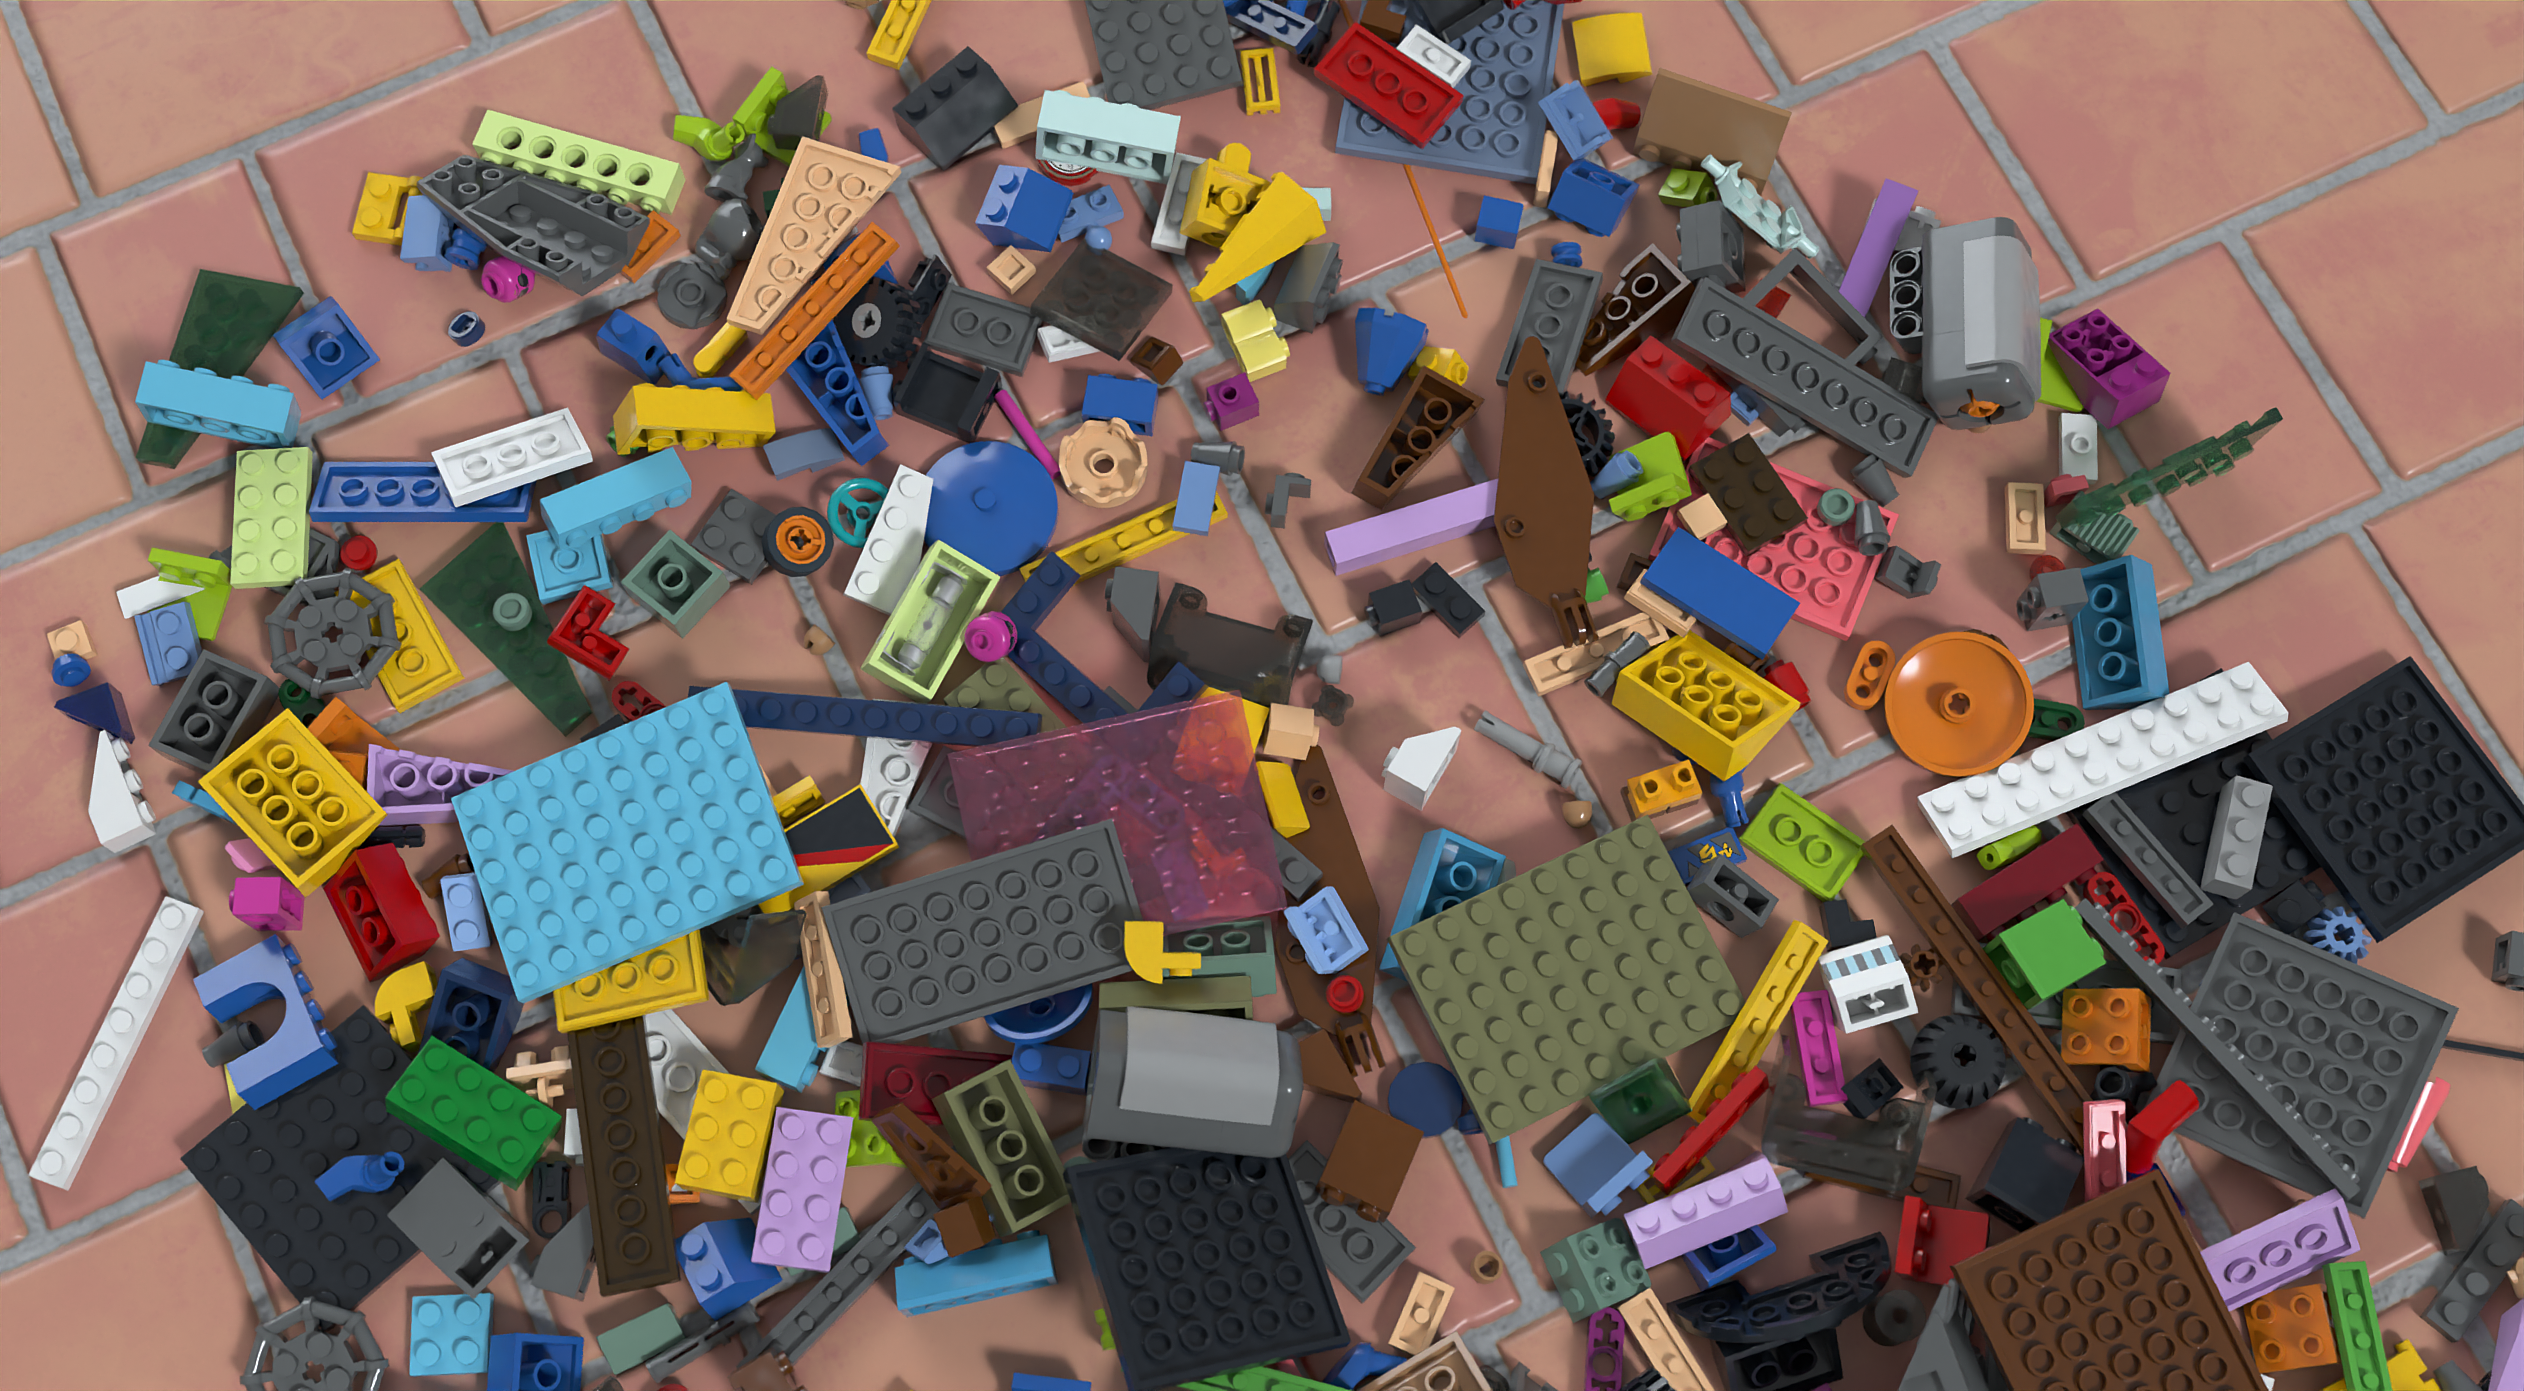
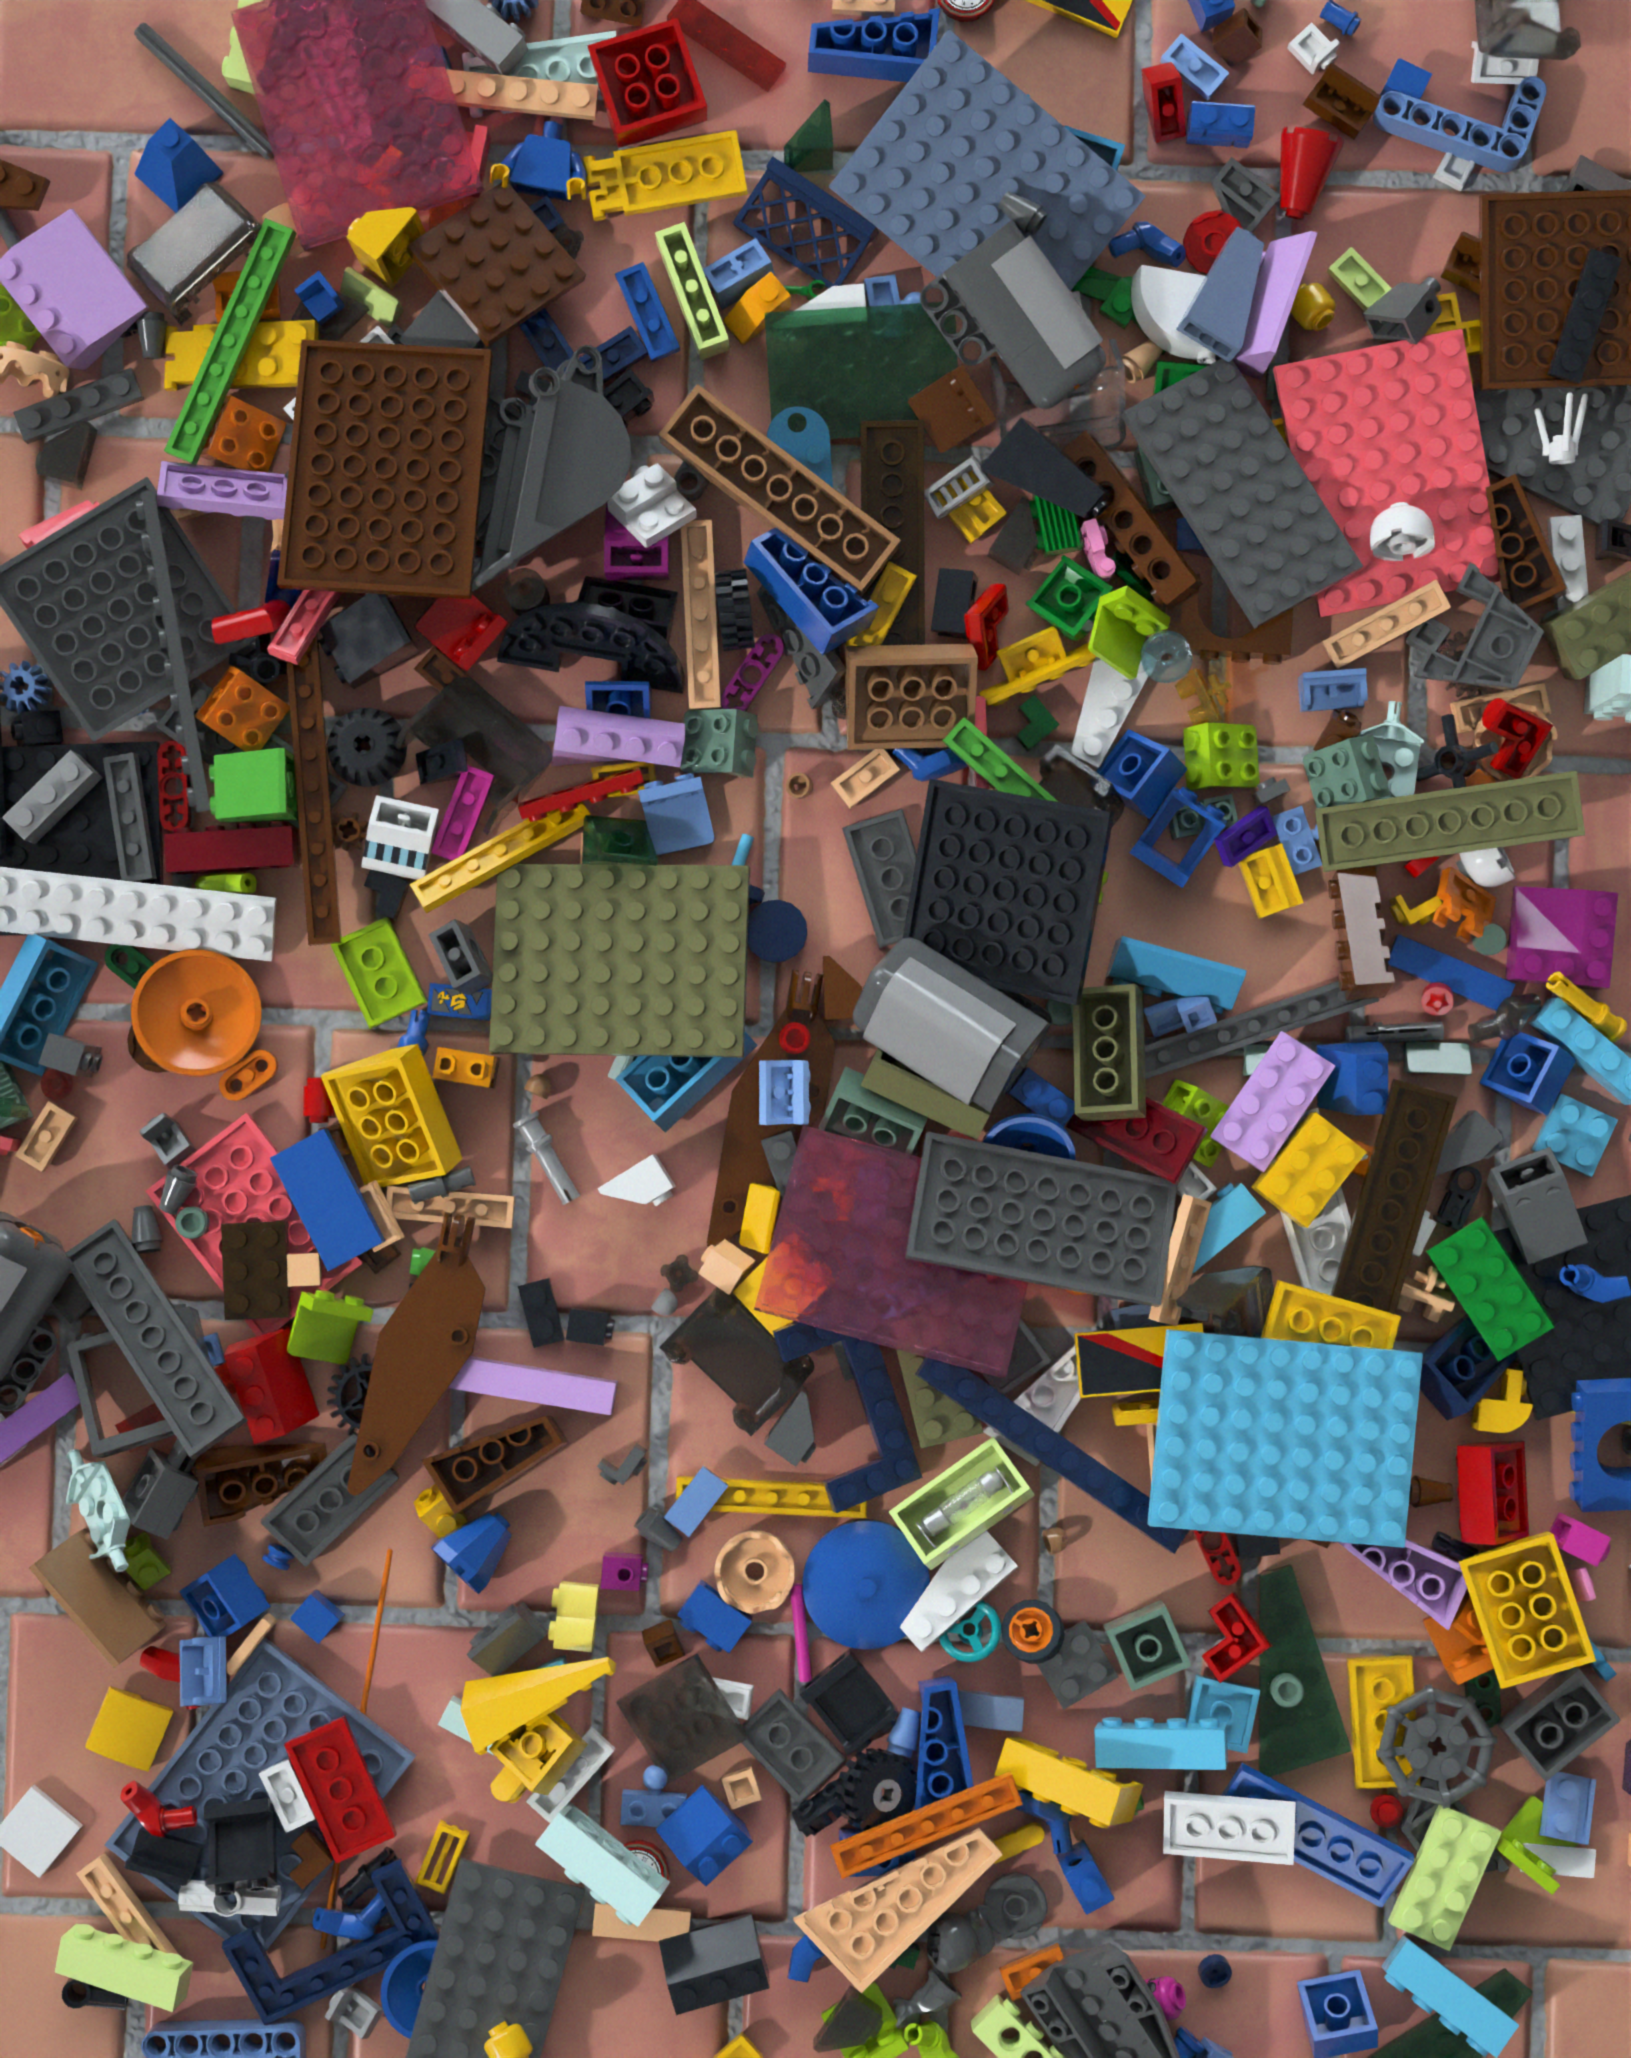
camera: 150 degrees left, 15 degrees up
light blue plate [440,872,493,952] -> none
reddish brown wing [871,1103,992,1209] -> none
reddish brown panel [933,1196,996,1257] -> none
dark pink head [964,611,1017,662] -> none
yellow brick [1124,921,1201,984] -> none
reddish brown brick [1314,1100,1424,1223] -> none
medium blue cone [1590,451,1643,499] -> none

